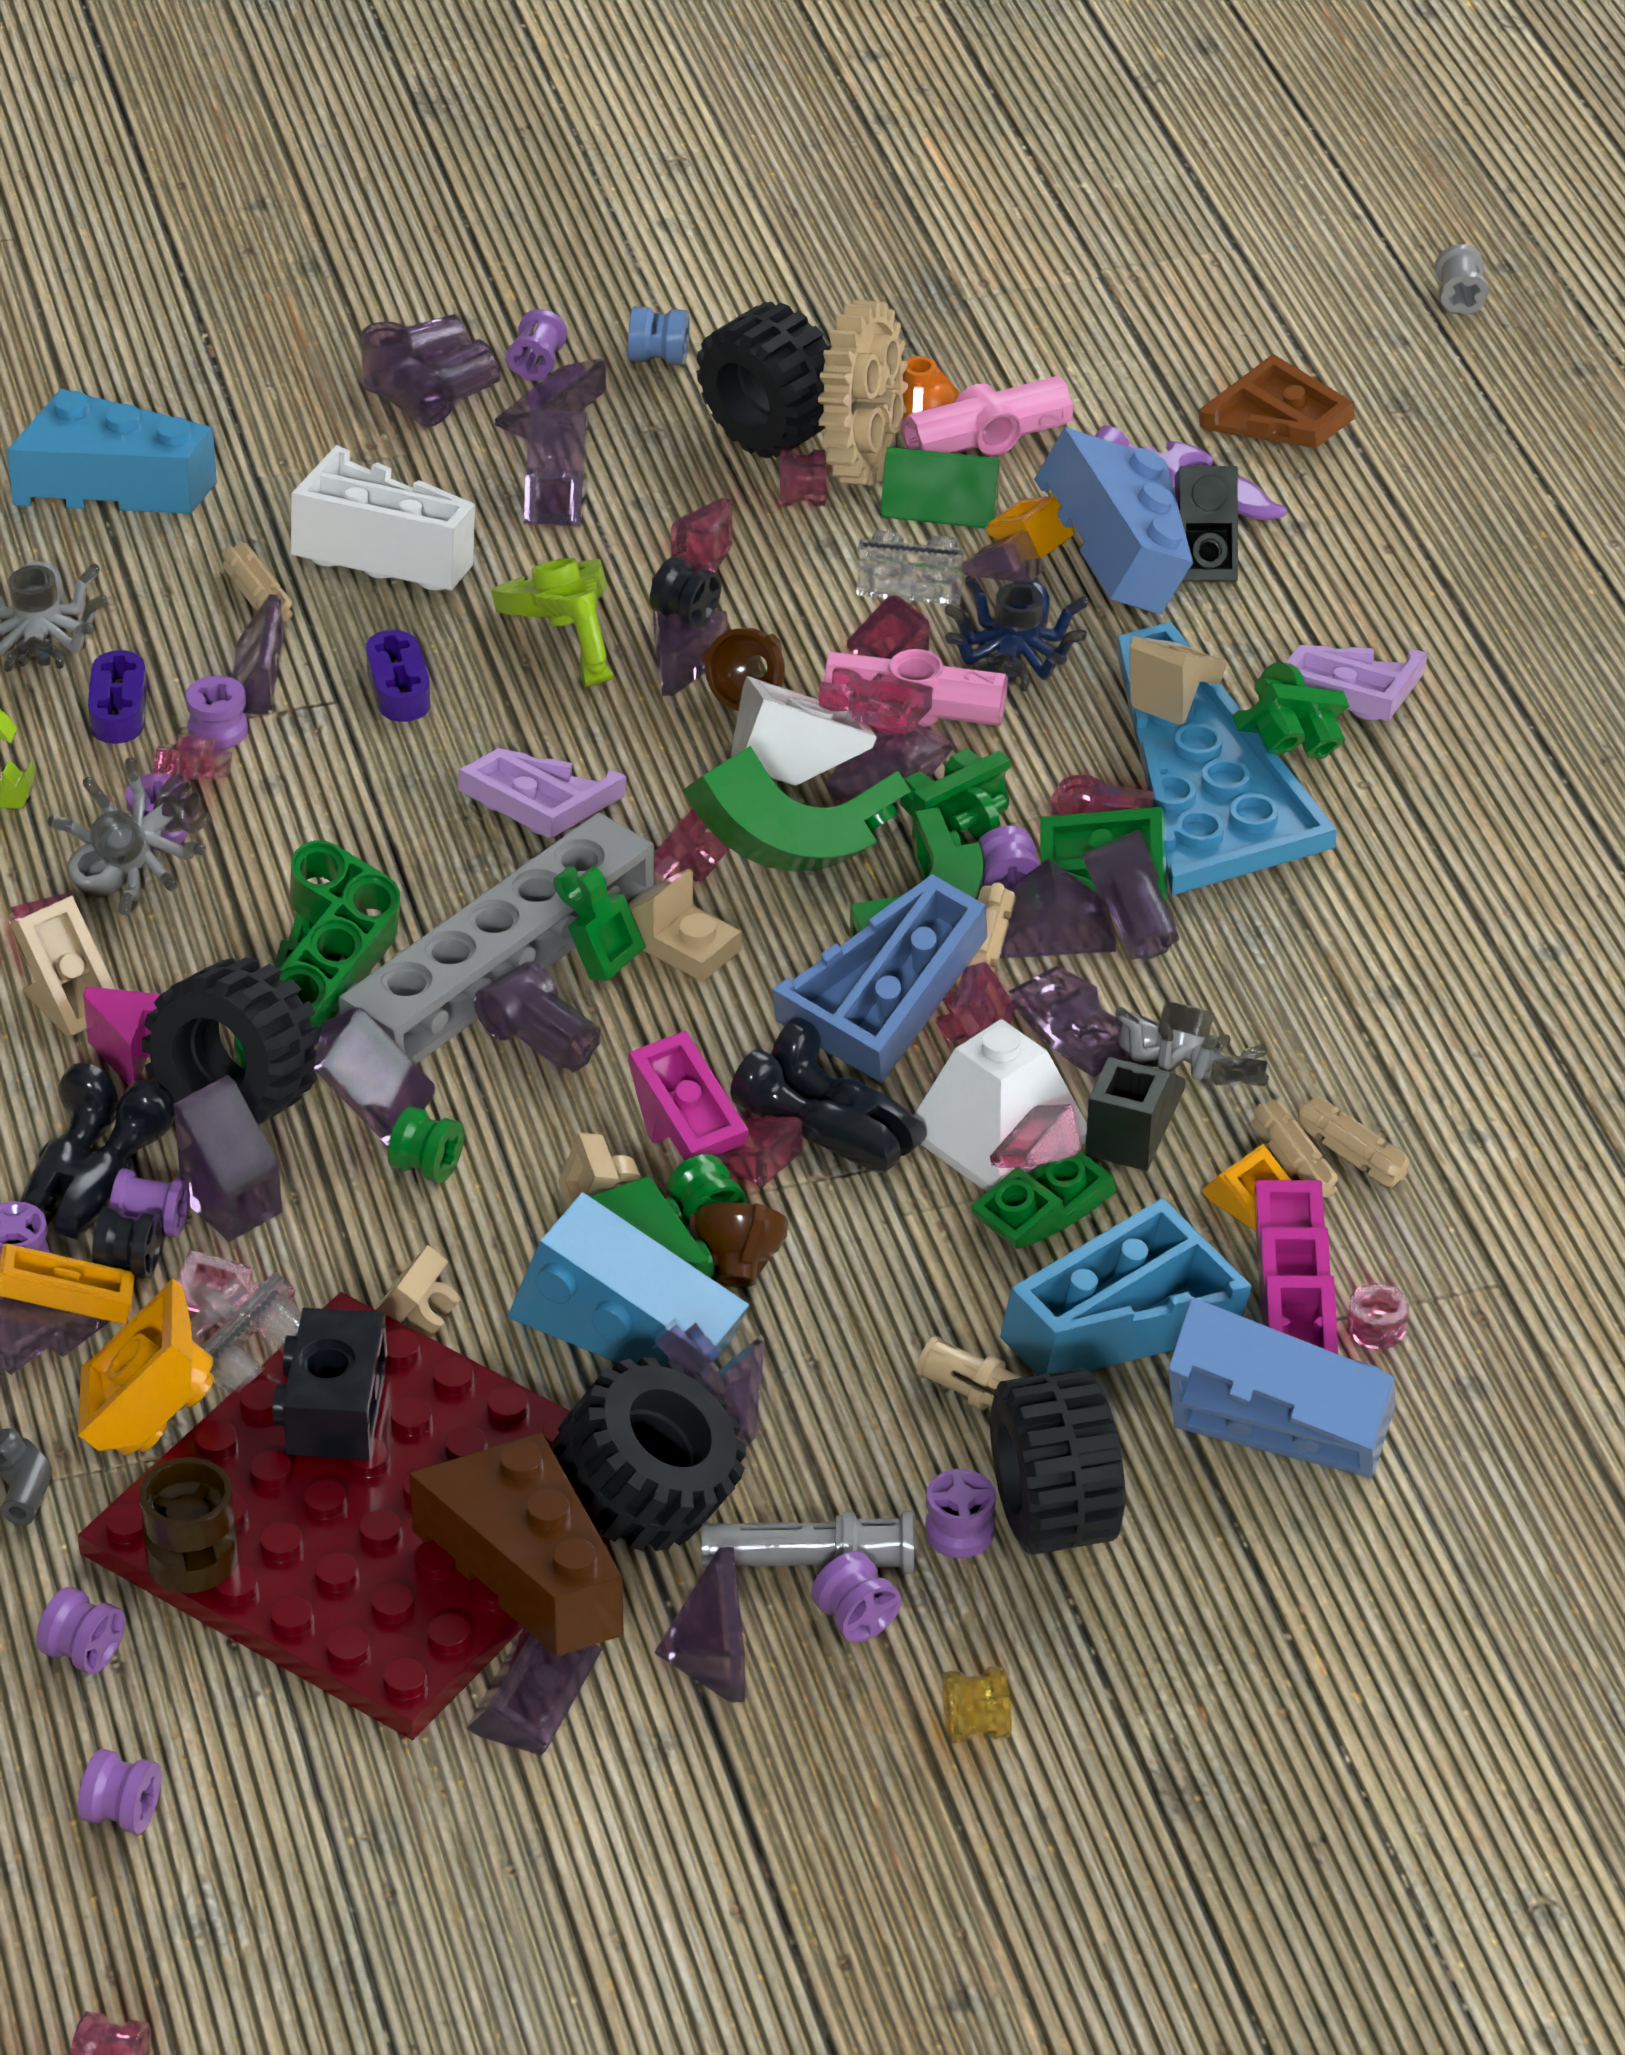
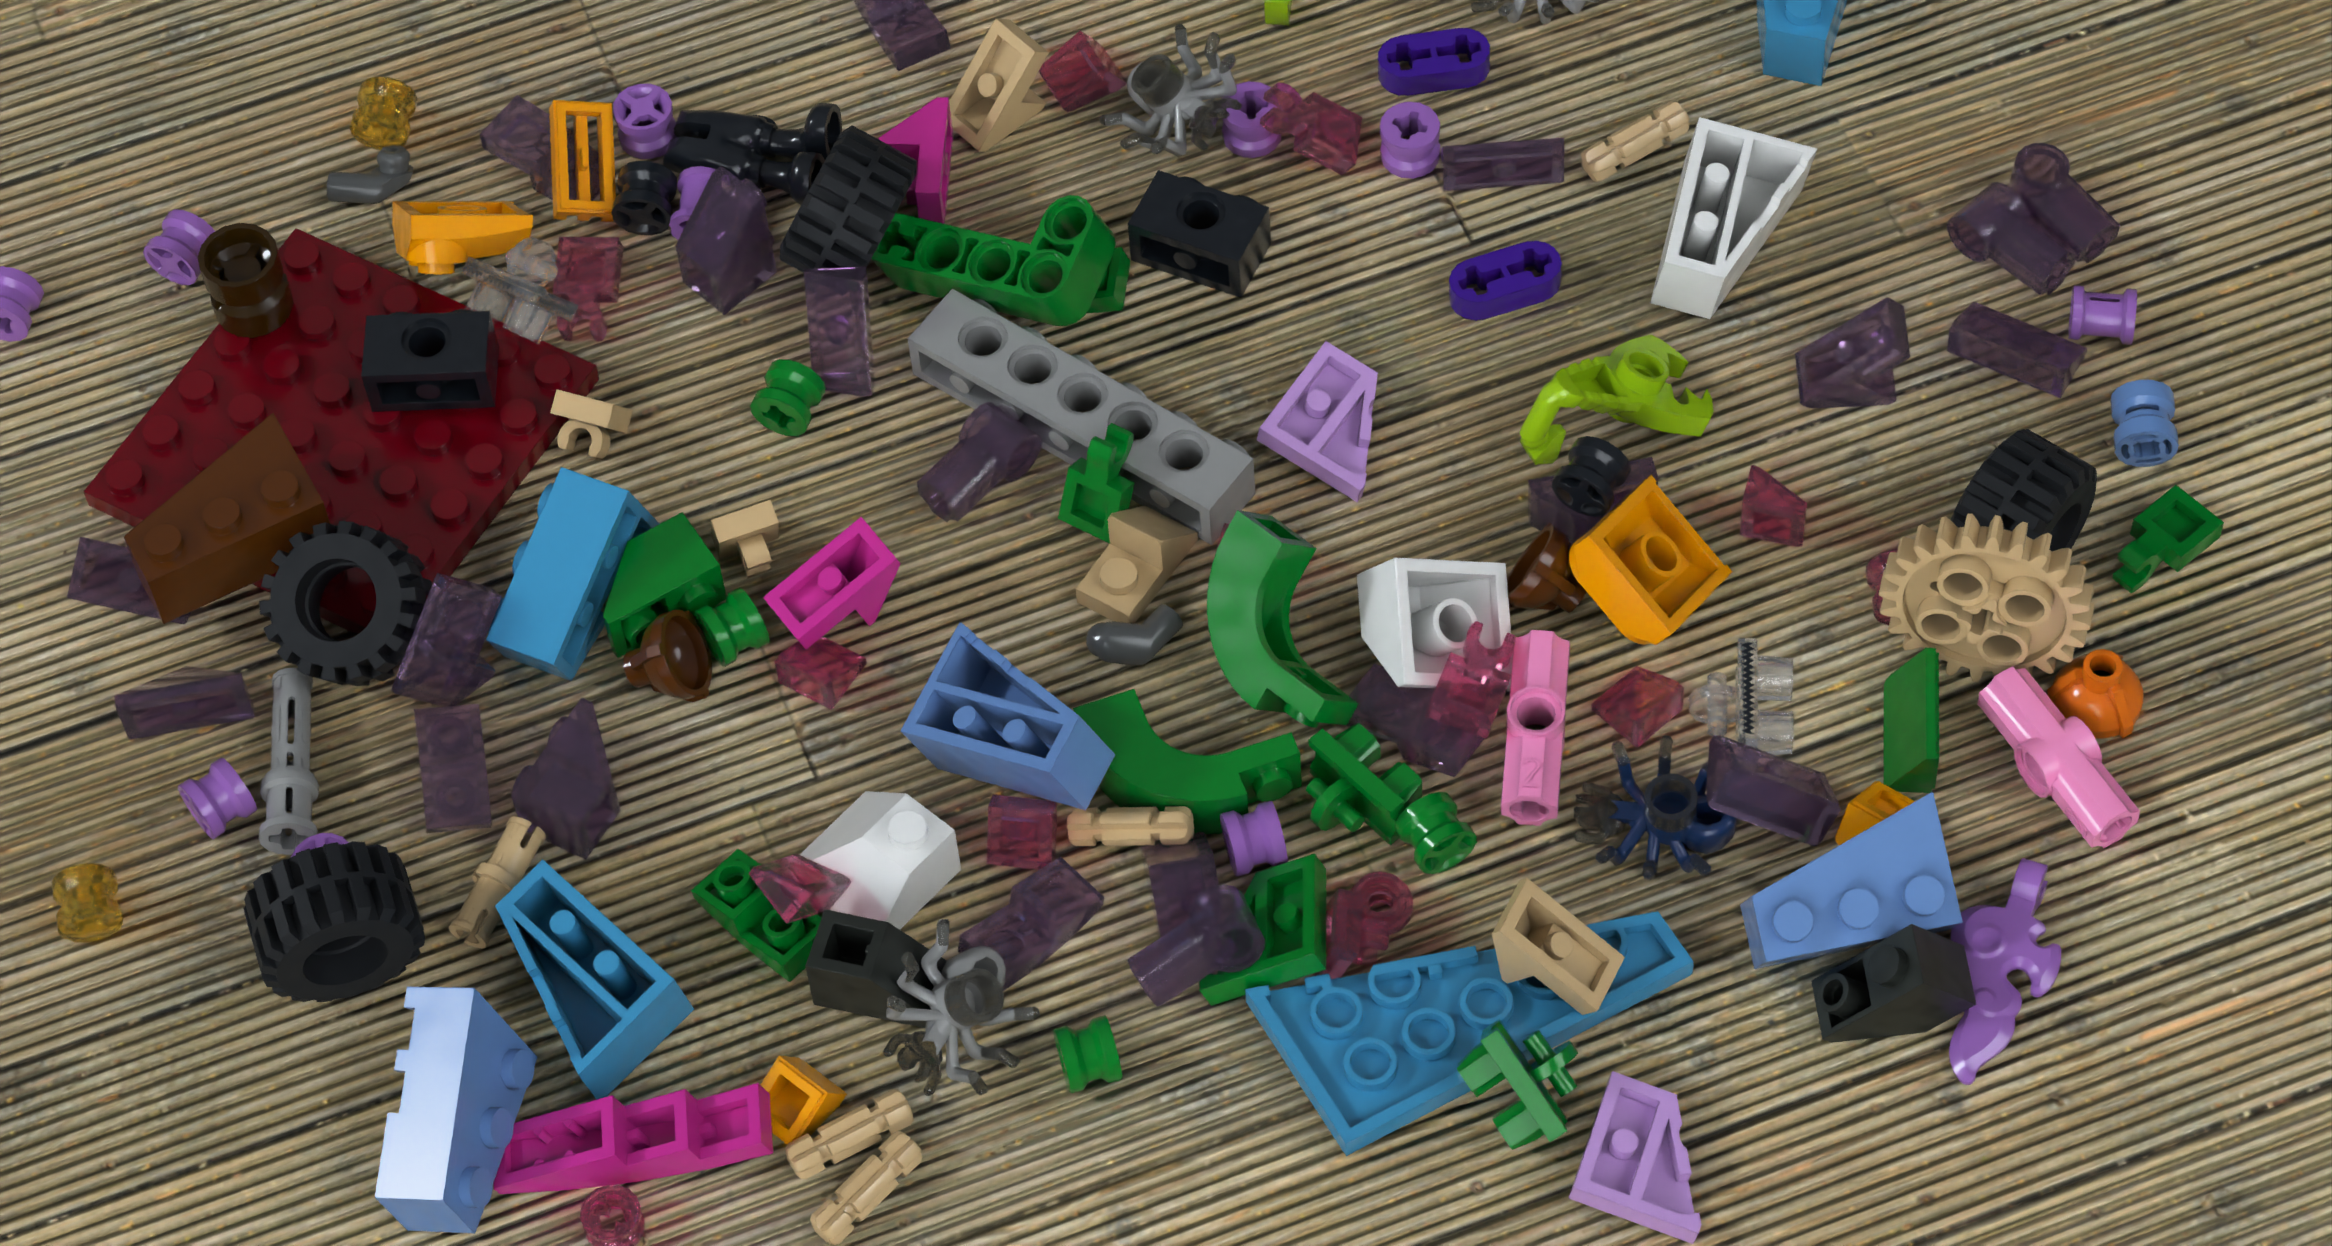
camera: 90 degrees right, 15 degrees up
black piece [730,1018,927,1174] -> none
dark orange wing [1199,354,1355,448] -> none
none -> clear purple slope [414,704,492,833]
none -> clear purple slope [511,698,621,860]
none -> green wheel [1053,1015,1123,1093]
none -> dark grey arm [1086,604,1183,666]
none -> black brick [1128,170,1271,298]
none -> green wheel [1395,792,1477,874]
none -> light orange slope [1569,475,1733,645]

